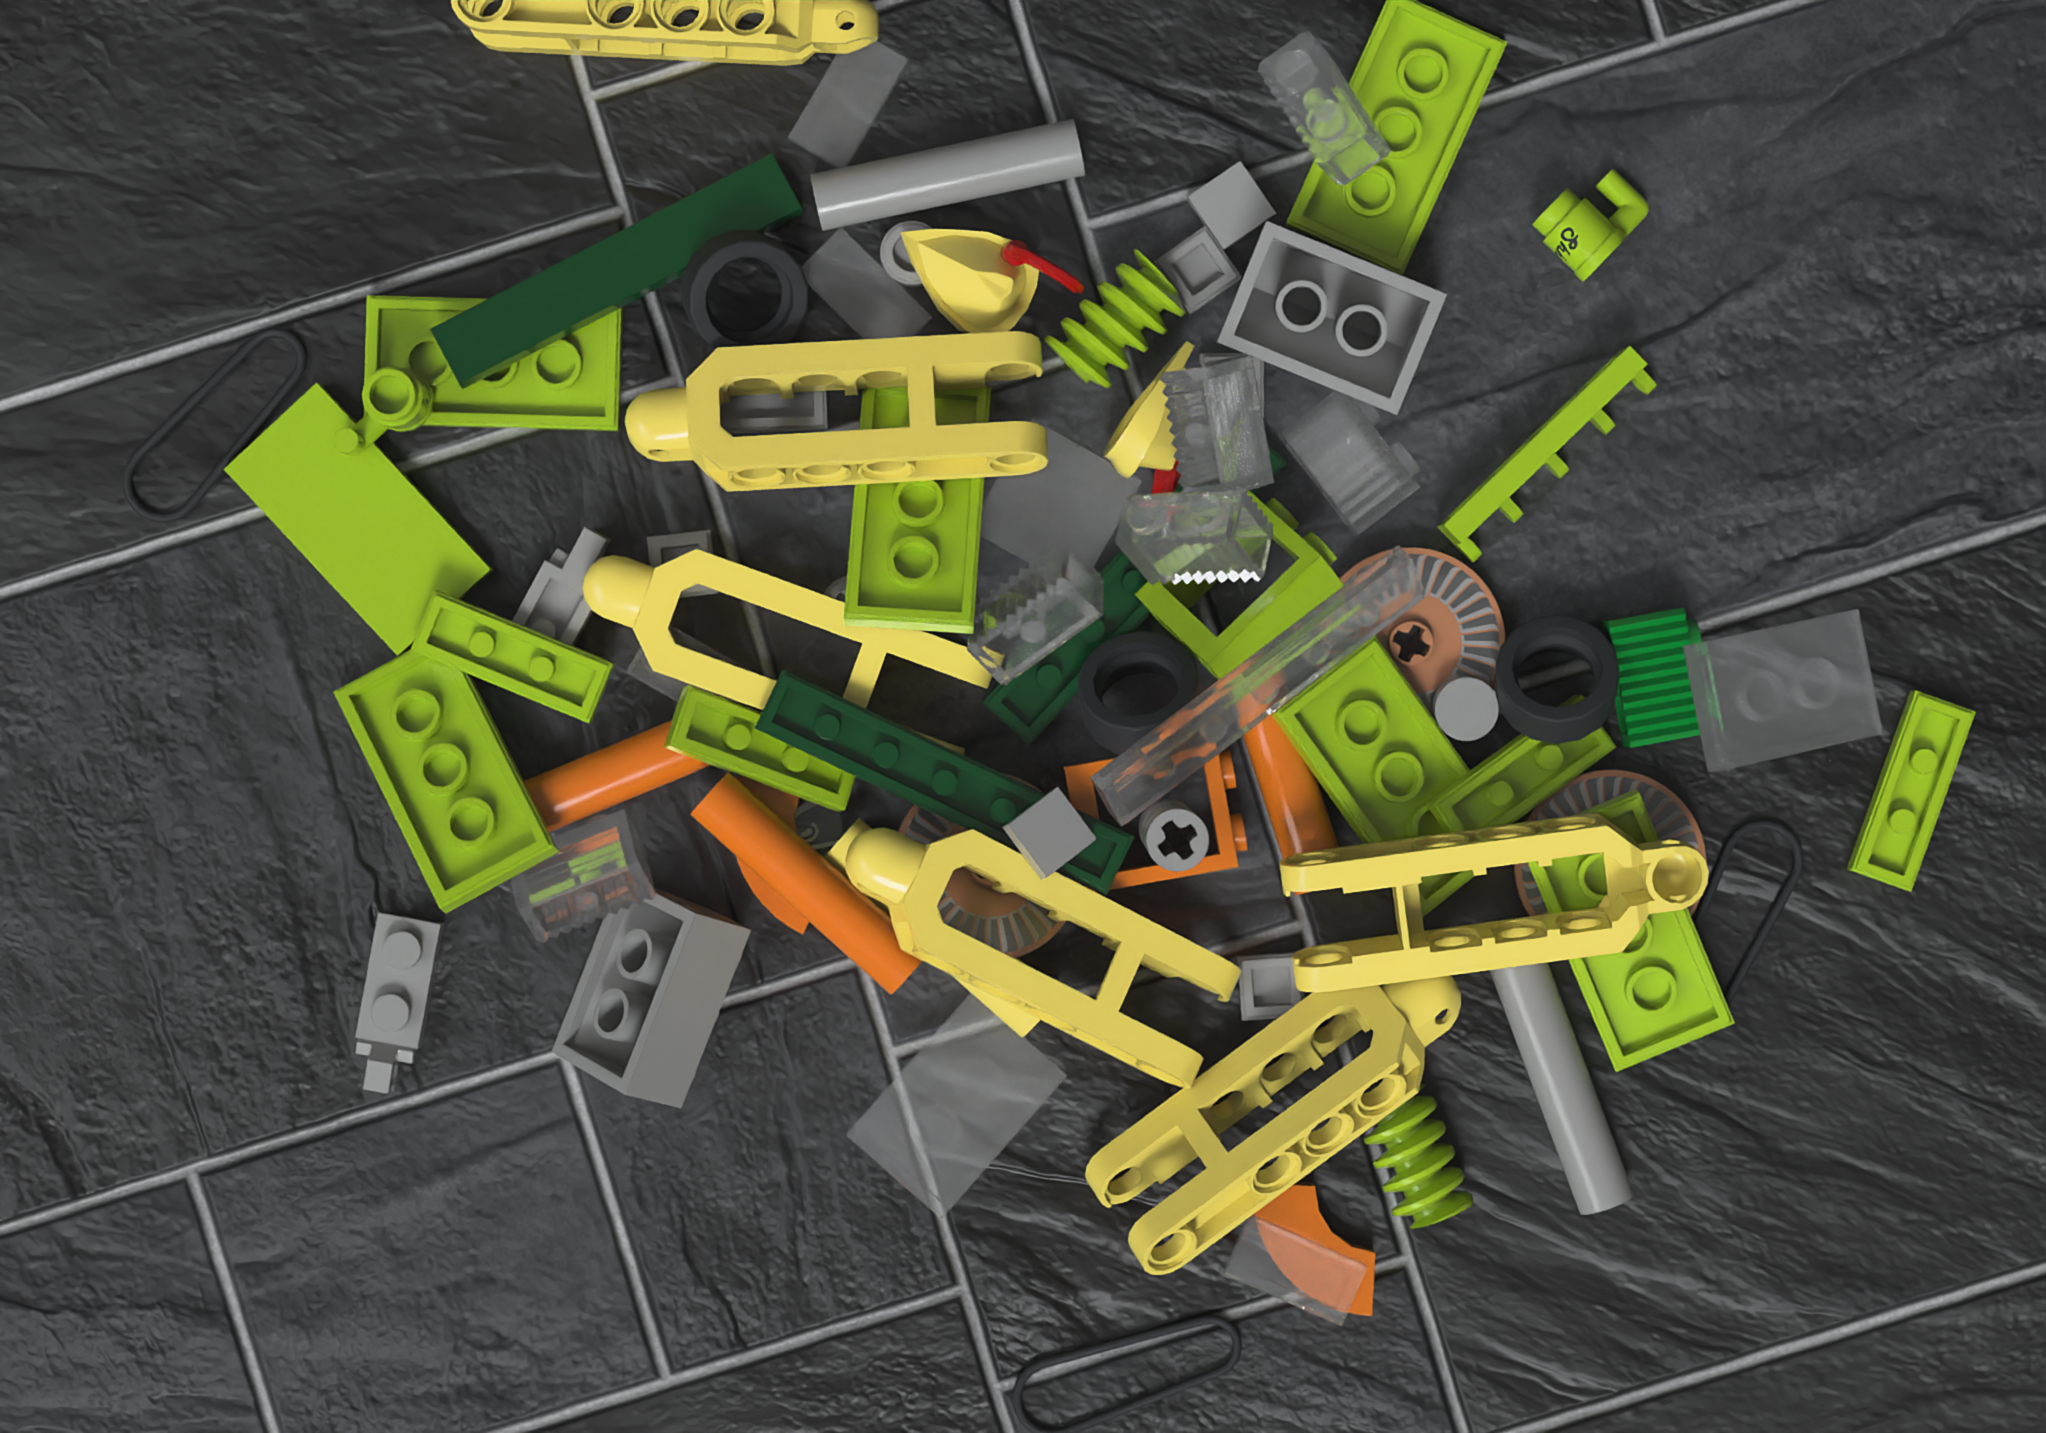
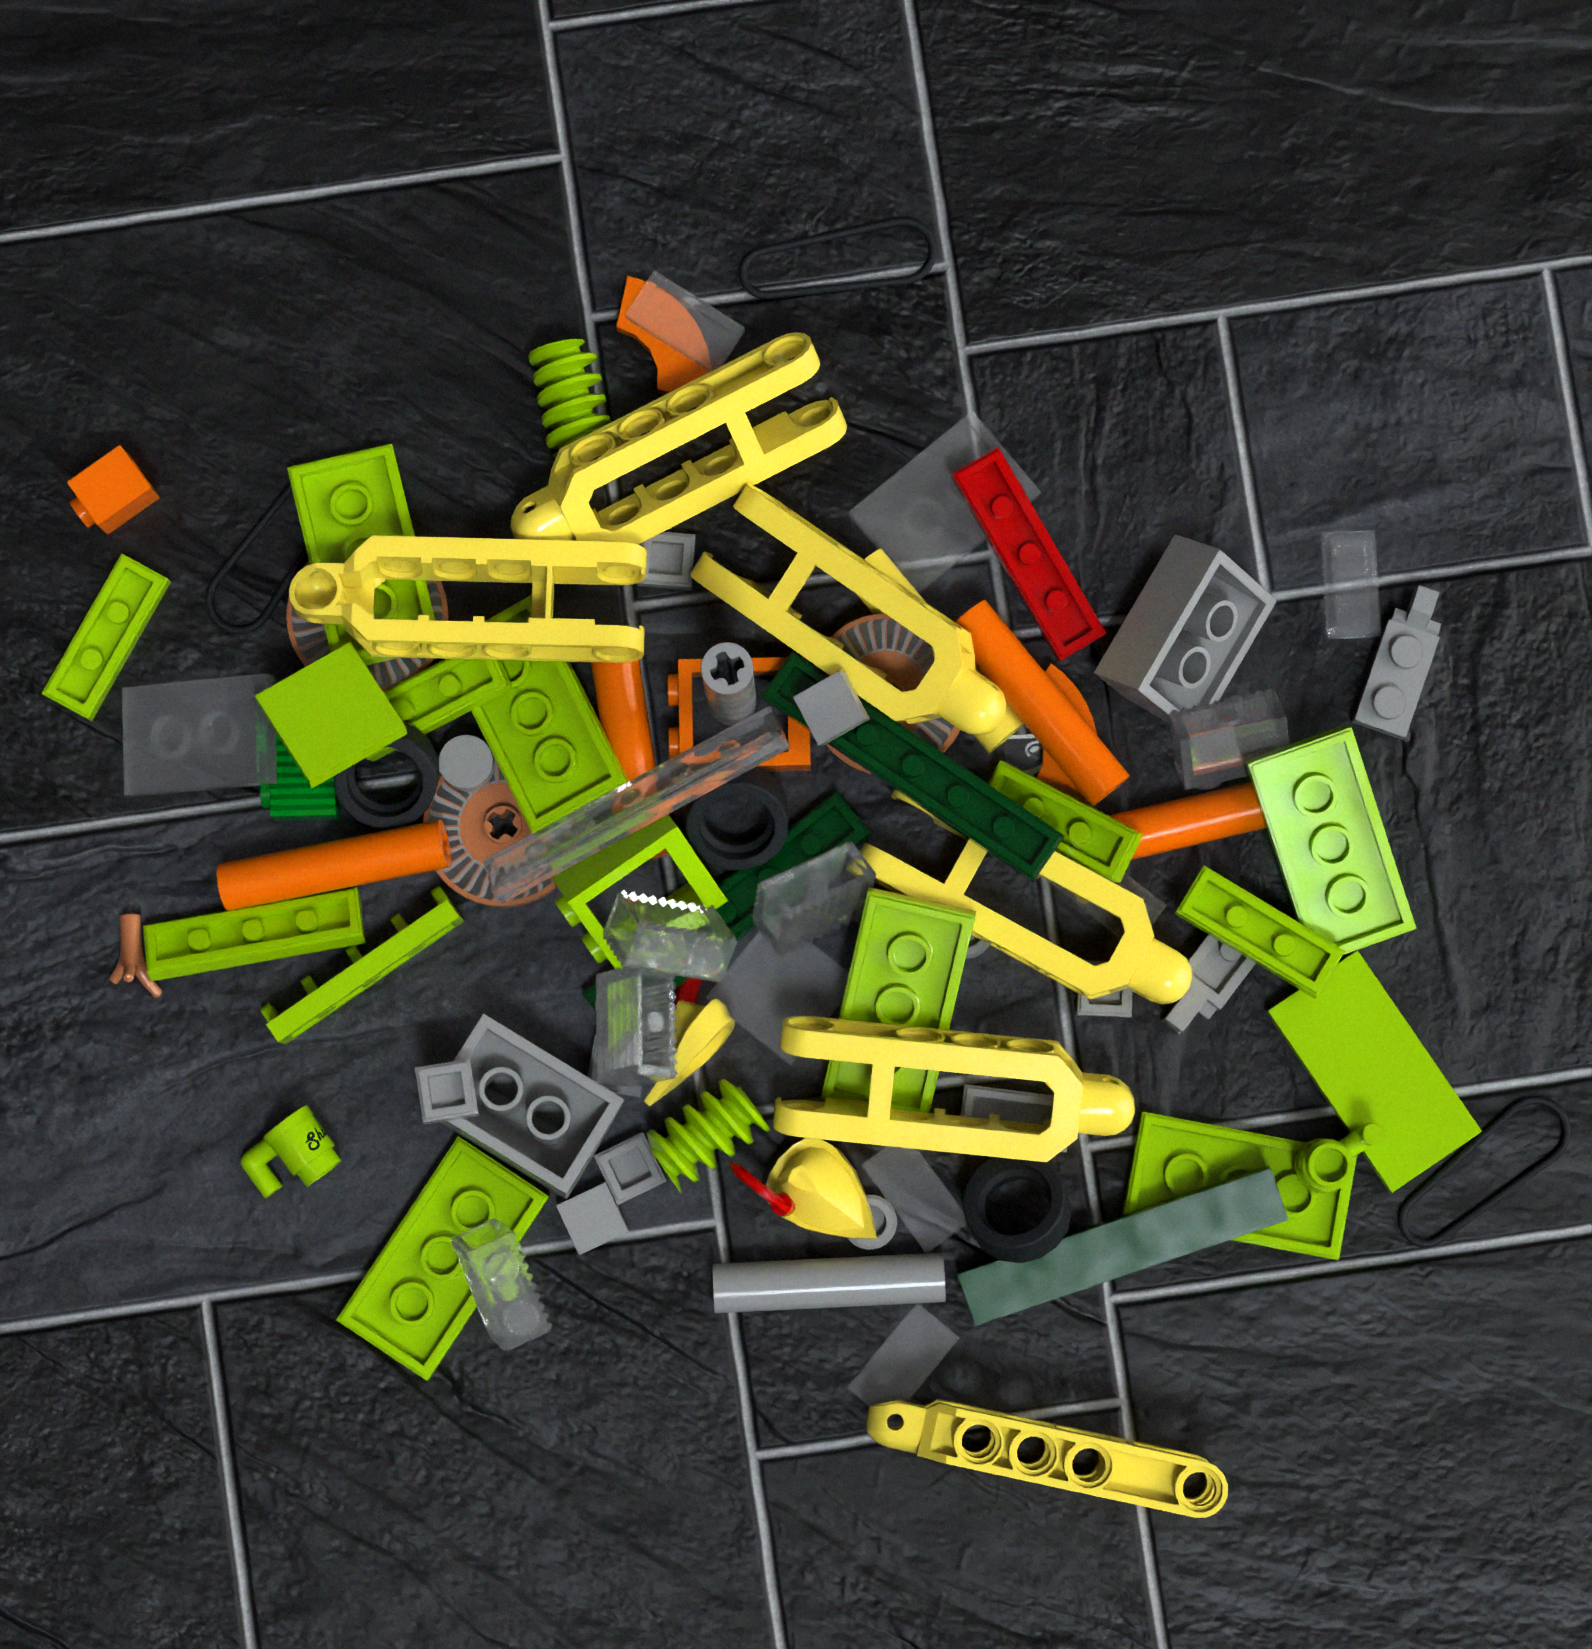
camera: 170 degrees left, 5 degrees down
clear brick [1278,390,1420,537] -> none
light grey piece [1489,962,1634,1215] -> none
none -> orange brick [67,445,160,535]
none -> nougat bar [109,914,163,998]
none -> lime tile [143,887,366,982]
none -> orange piece [216,819,452,911]
none -> lime tile [255,642,407,788]
none -> light grey tile [415,1059,479,1125]
none -> red tile [950,447,1107,661]
none -> clear tile [1321,530,1381,639]

